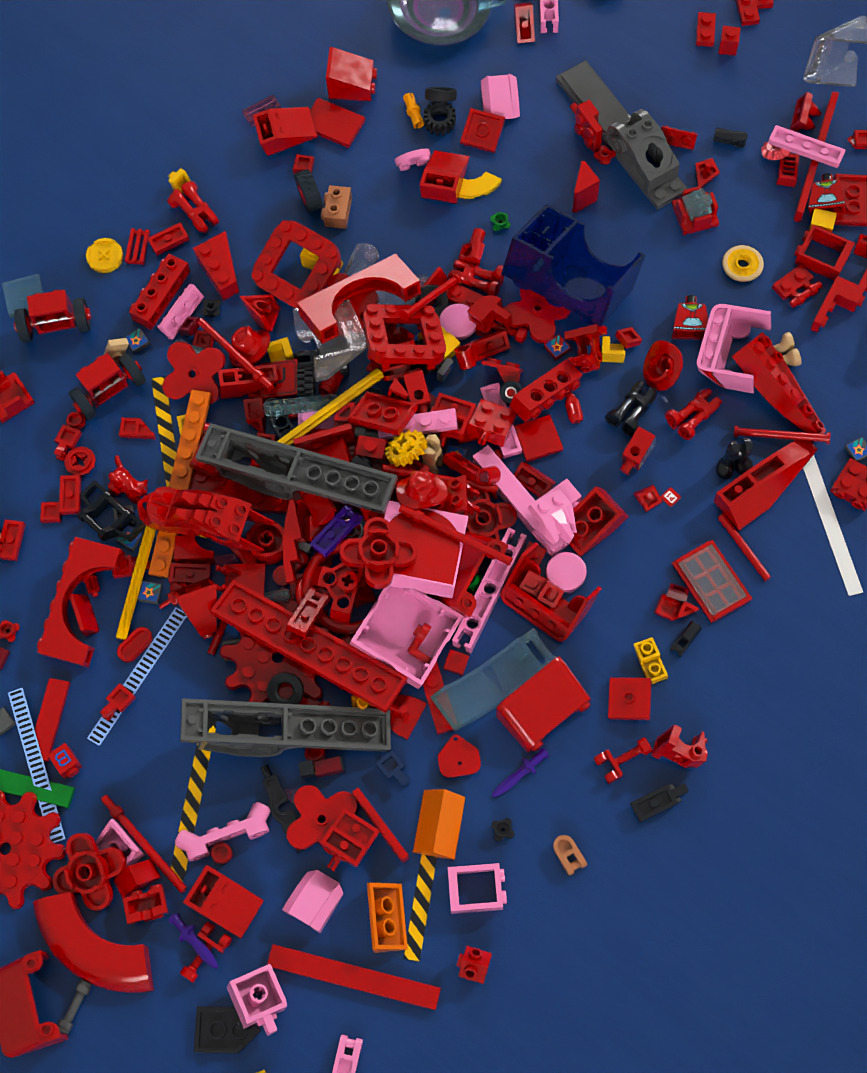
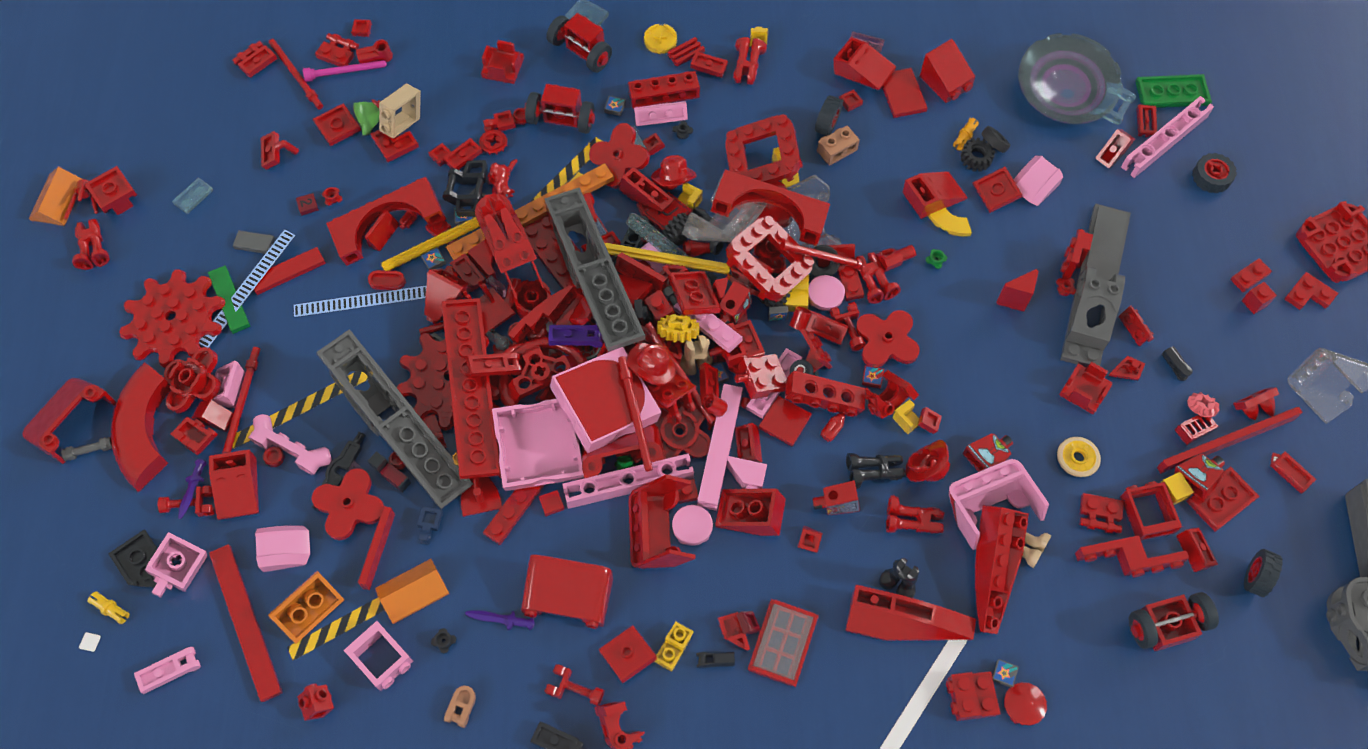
camera: 45 degrees right, 5 degrees down
red brick [47,743,83,779] -> none
red plate [100,683,136,721] -> none
tan plate [104,338,129,365] -> none
red tile [119,417,156,439] -> none
dark red tile [178,317,200,336] -> none
red wedge [193,231,239,301] -> none
red bar [198,318,274,391] -> none
red slope [239,294,280,332] -> none
red slope [243,397,266,433] -> none
black tyre [267,672,304,704] -> none
red plate [320,808,380,871] -> none
red plant [339,517,417,589] -> none
bright pink tile [394,149,431,171] -> none
red plate [408,623,432,664] -> none
clear light blue windscreen [430,628,556,731] -> none
red piece [438,734,481,778] -> none
red brick [467,295,513,329] -> none
clear blue piece [501,204,646,327] -> none
red slope [518,569,565,608] -> none
bright pink plate [528,489,577,545] -> none
red sticker [660,487,681,507] -> none
clear light blue brick [682,188,713,221] -> none
red bar [718,513,771,581] -> none
red bar [734,426,831,444] -> none
bright pink plate [768,125,846,168] -> none

